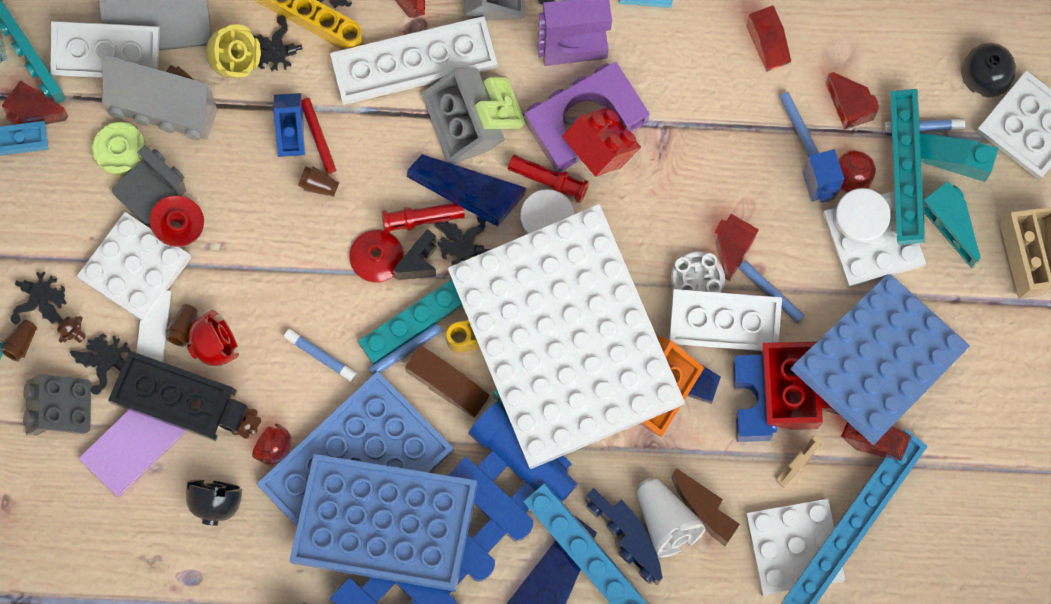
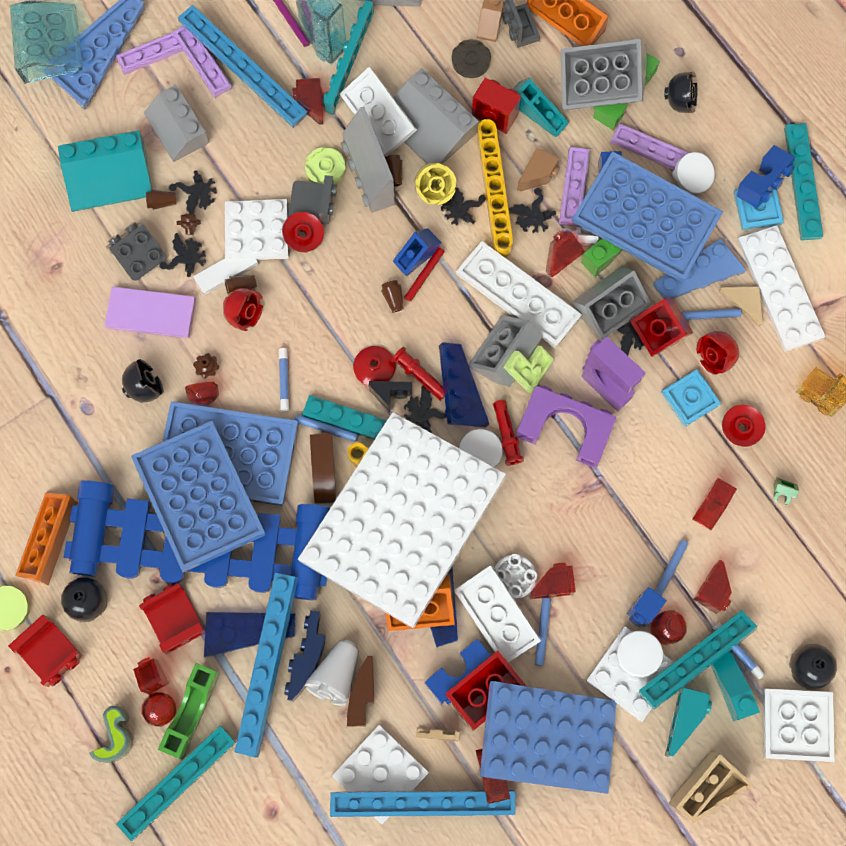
camera: 55 degrees right, 0 degrees up
black hinge [108,351,248,441] -> none
red brick [562,107,641,177] -> none

